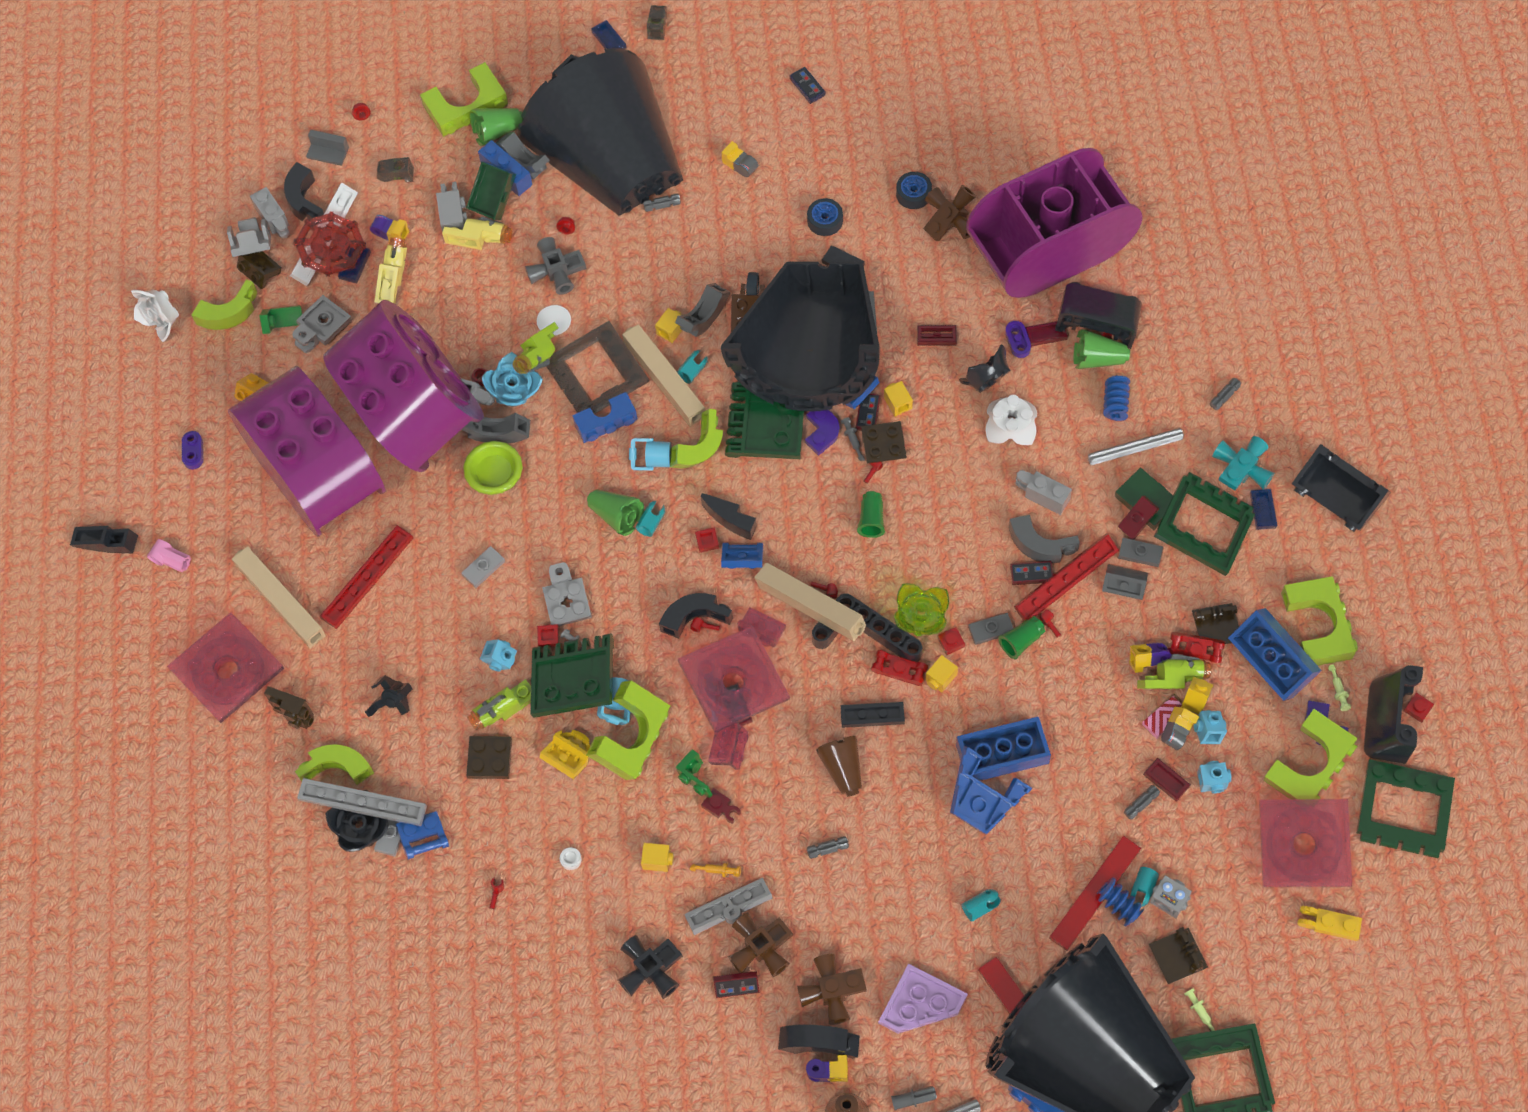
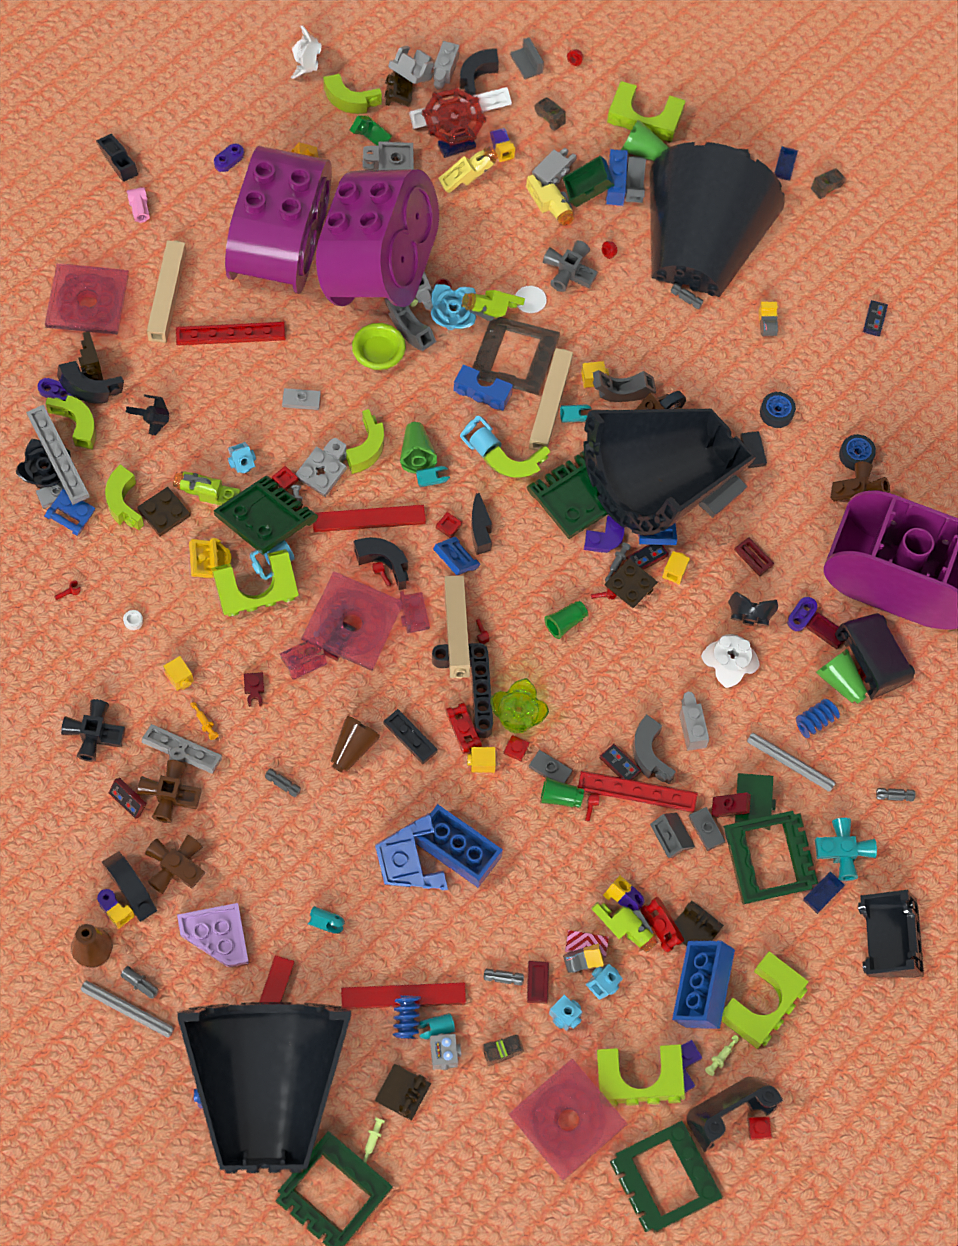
camera: 40 degrees right, 0 degrees up
green bracket [675,749,713,798] -> none
yellow brick [1181,677,1213,714] -> none
yellow hinge [1297,906,1362,941] -> none
none -> dark purple plate [38,378,72,401]
none -> black arch [57,361,124,404]
none -> lime arch [105,464,144,530]
none -> red tile [313,504,426,532]
none -> lime arch [346,409,384,474]
none -> clear smoke leg [482,1035,524,1067]

